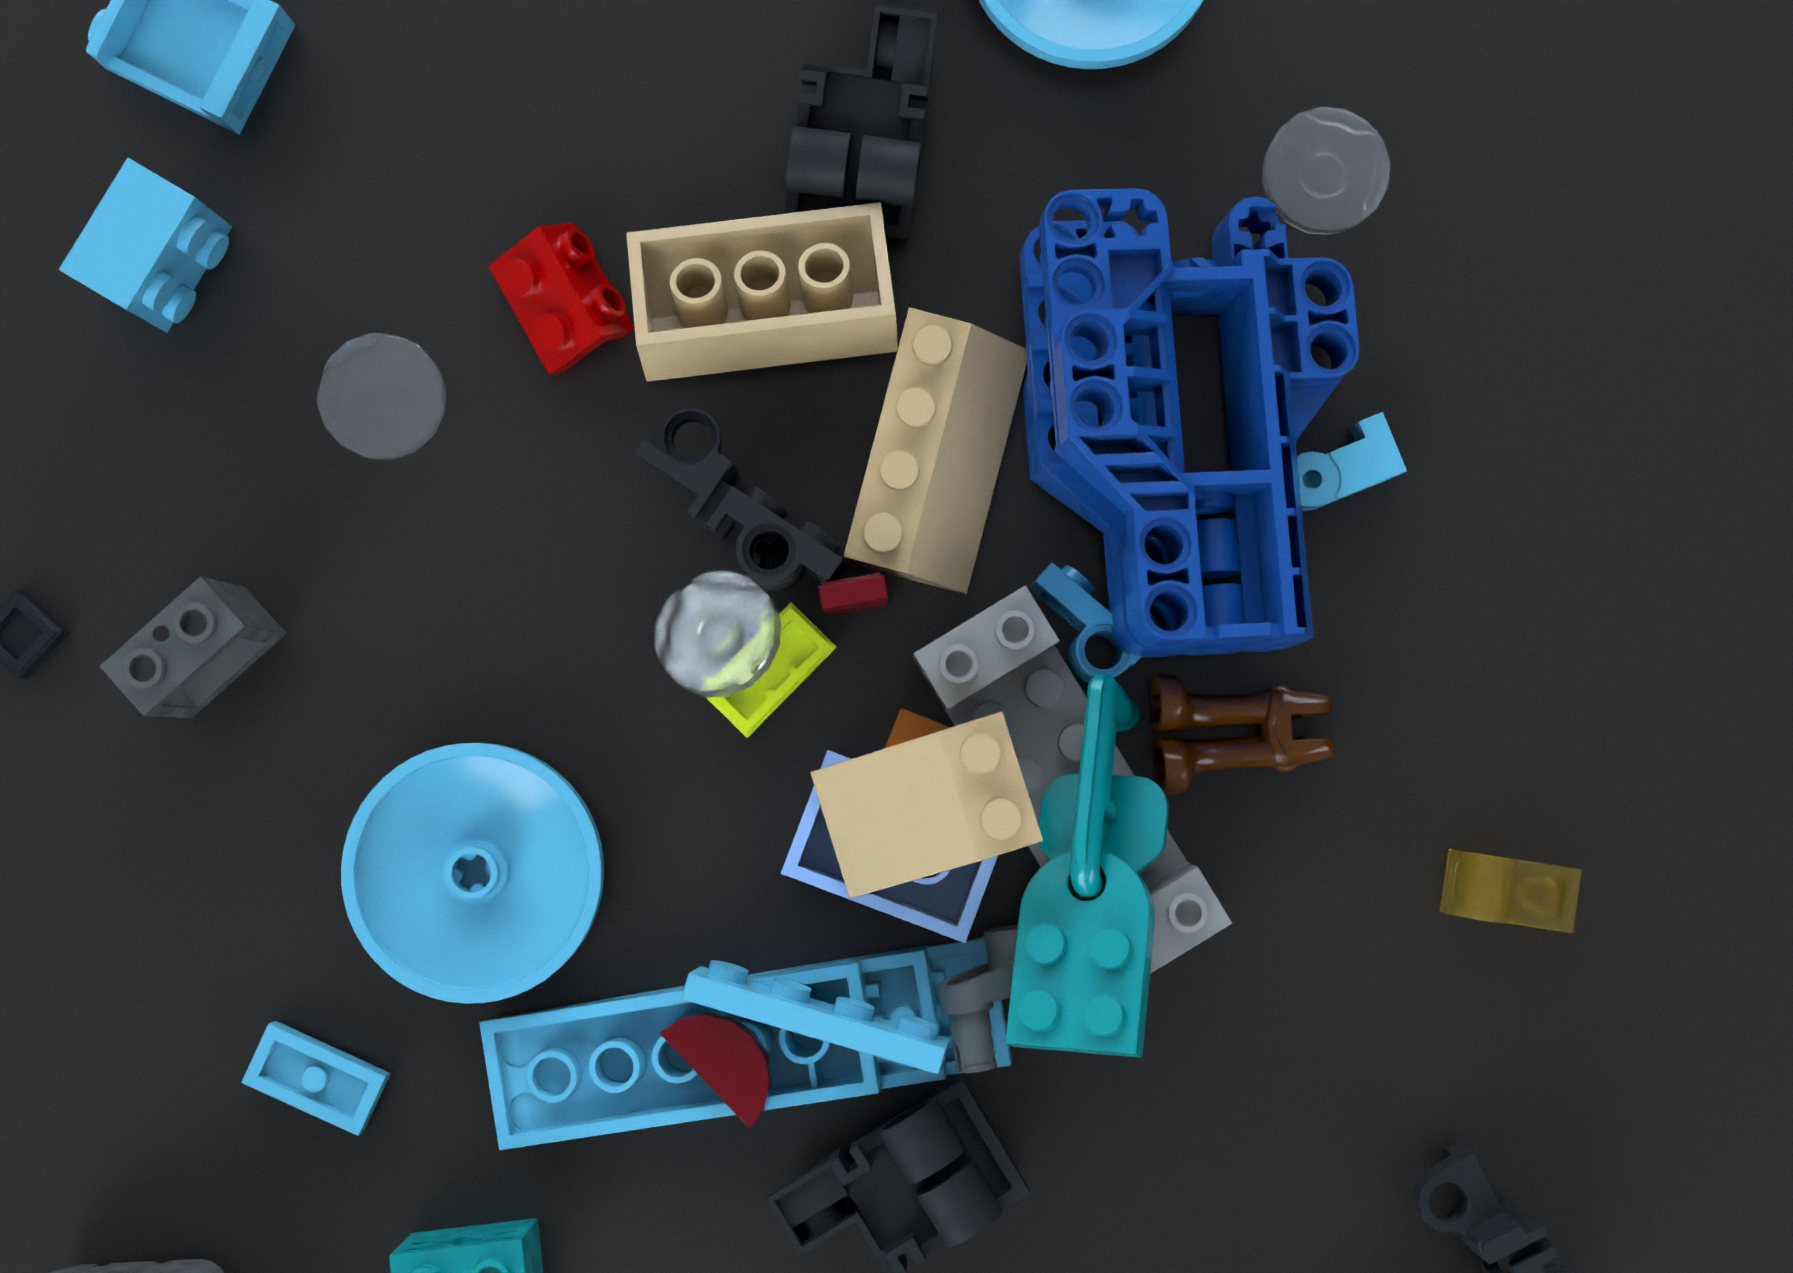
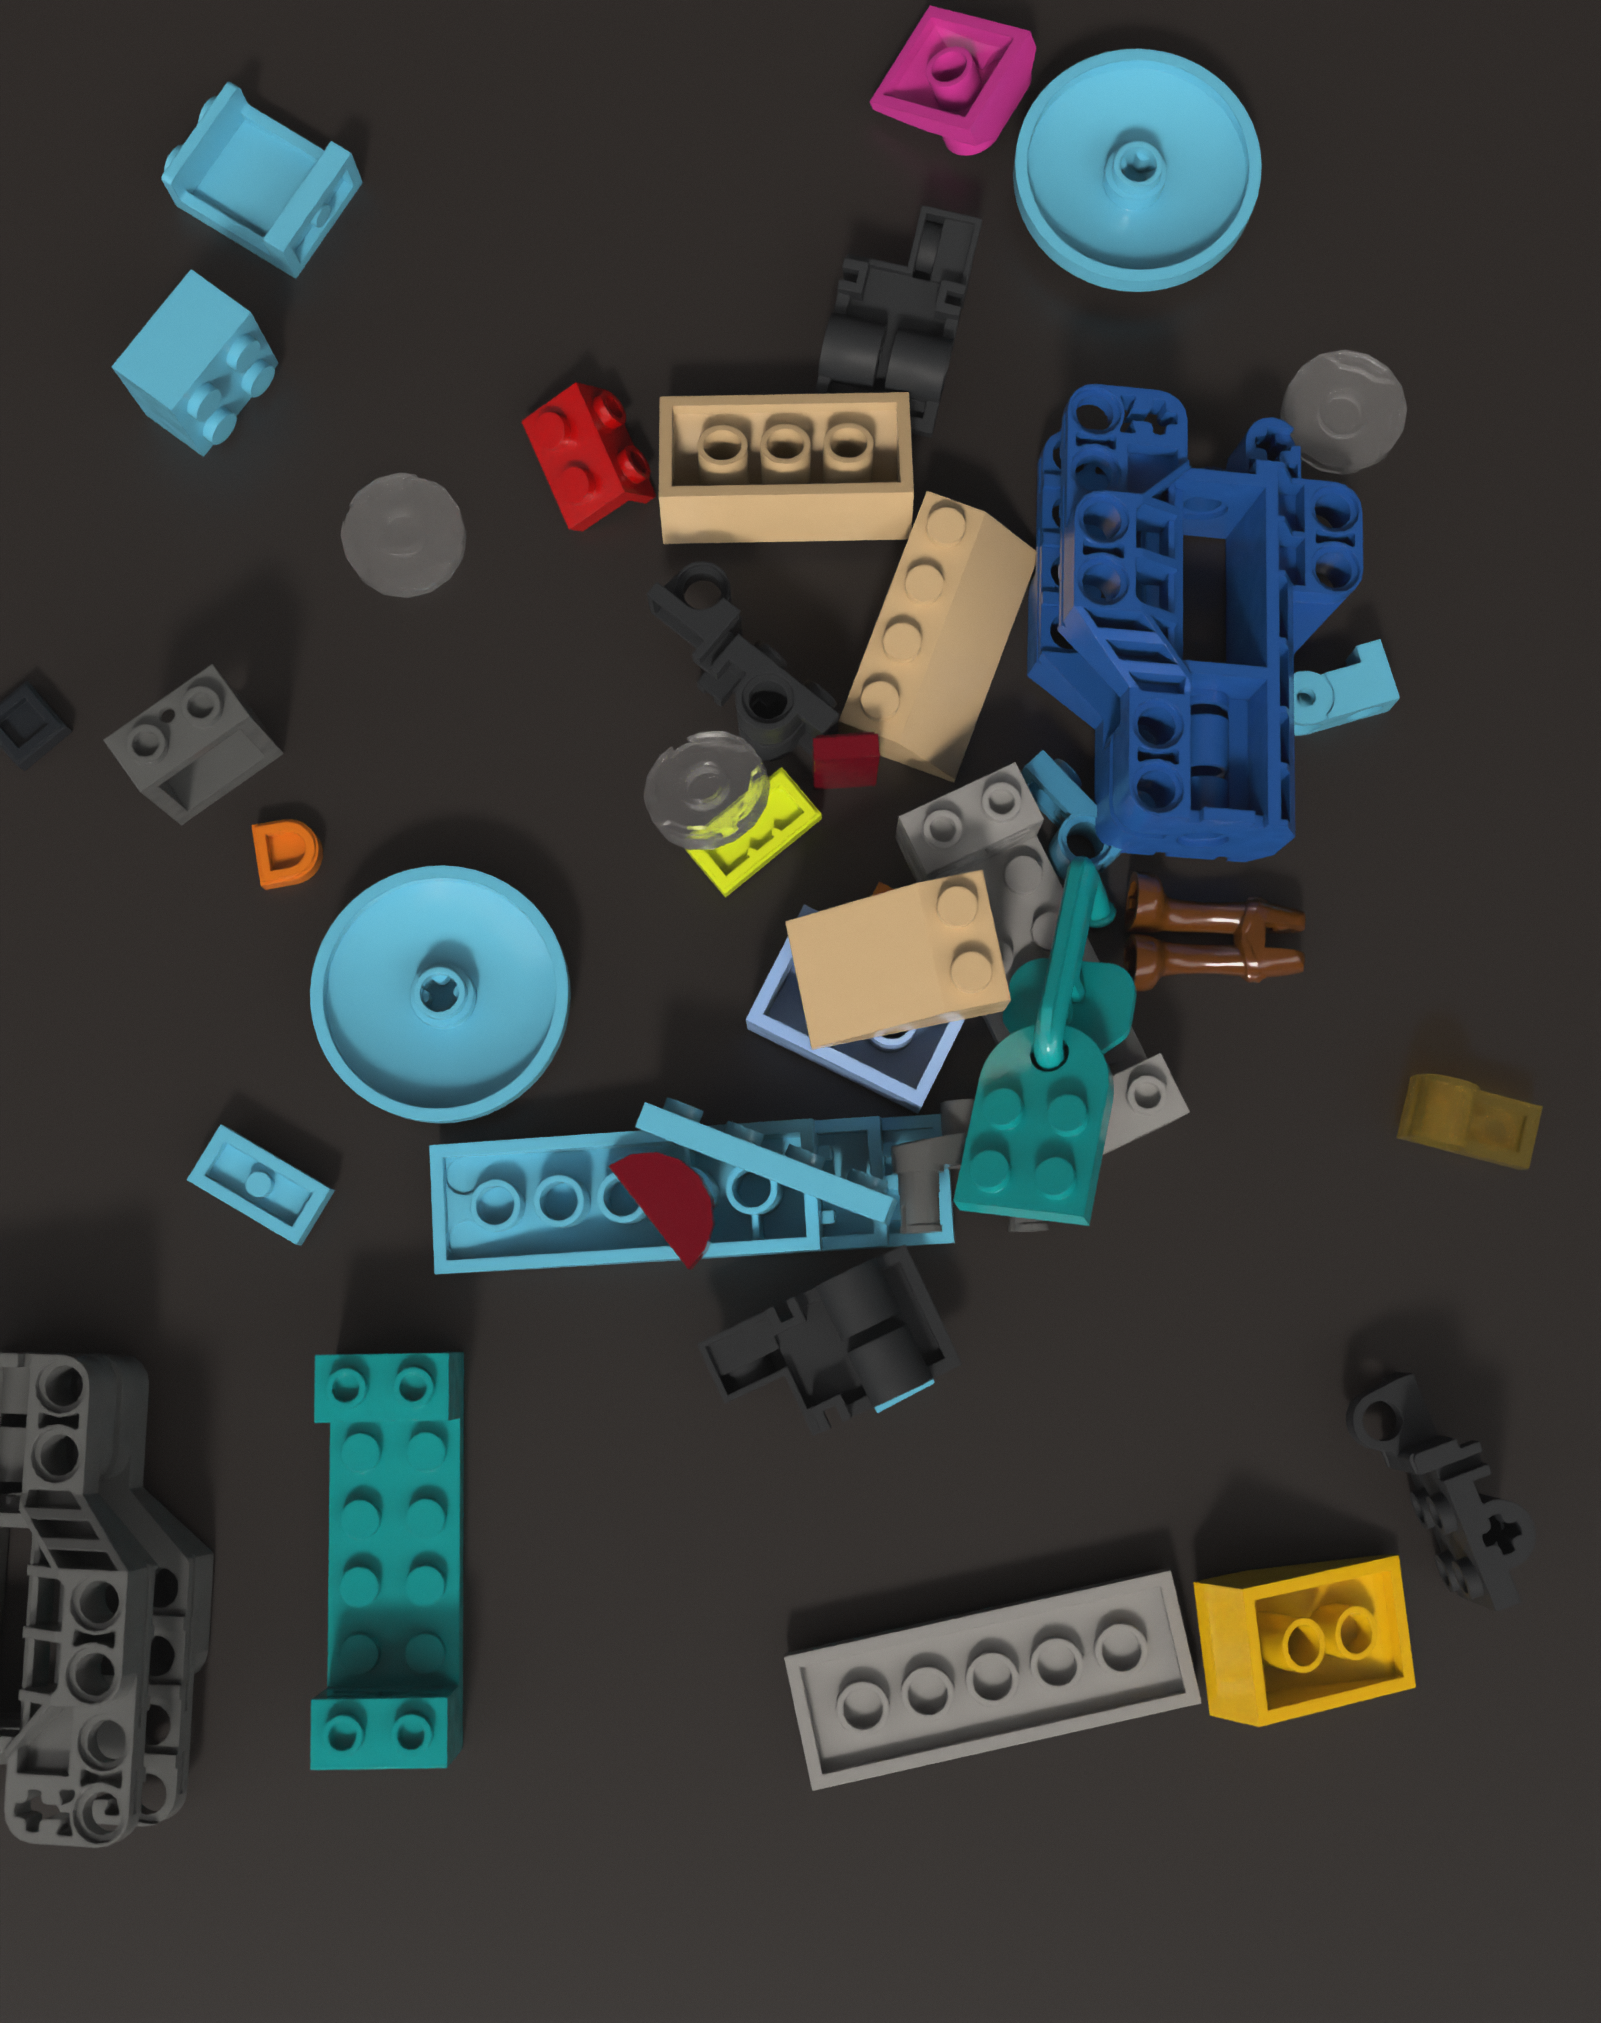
camera: 10 degrees right, 5 degrees down
none -> orange tile [251,819,323,890]

